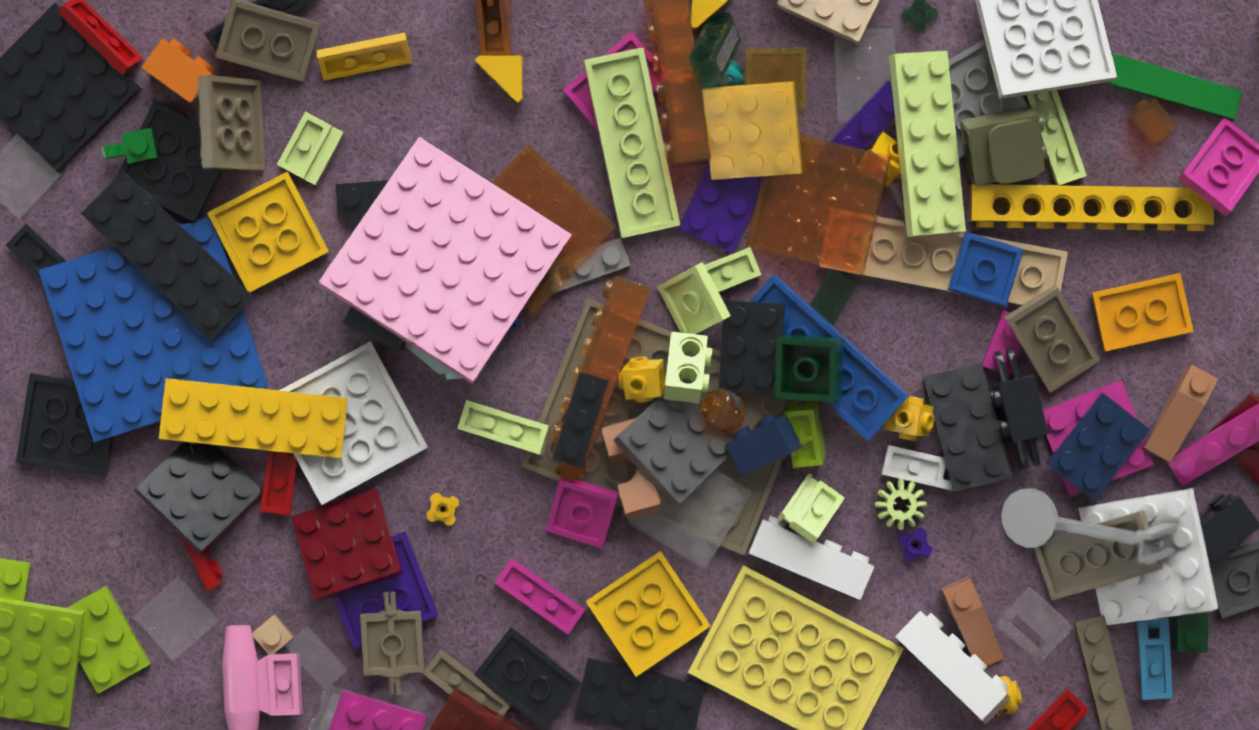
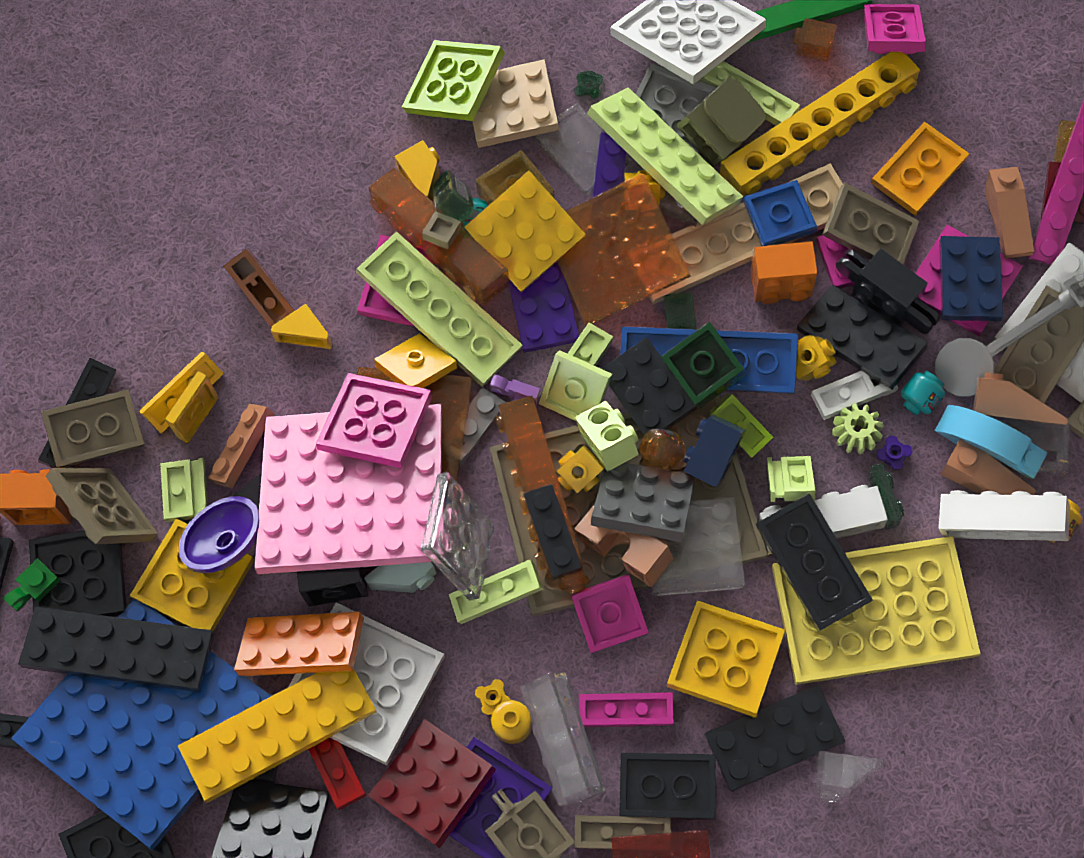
camera: 30 degrees left, 20 degrees down
none -> yellow plate [165,371,219,443]
none -> dark purple dish [179,496,259,573]
none -> nougat plate [208,404,274,488]
none -> orange plate [234,611,364,676]
none -> plate [316,373,432,468]
none -> yellow plate [374,333,457,388]
none -> clear plate [421,472,494,600]
none -> dark tan plate [422,211,462,250]
none -> medium lavender plate [490,375,541,408]
none -> yellow head [491,700,533,744]
none -> clear brick [520,673,606,807]
none -> orange brick [751,241,817,304]
none -> black plate [755,493,873,632]
none -> clear green plate [867,463,904,530]
none -> teal head [900,371,945,416]
none -> medium azure arch [934,405,1048,479]
none -> nougat slope [973,372,1068,425]

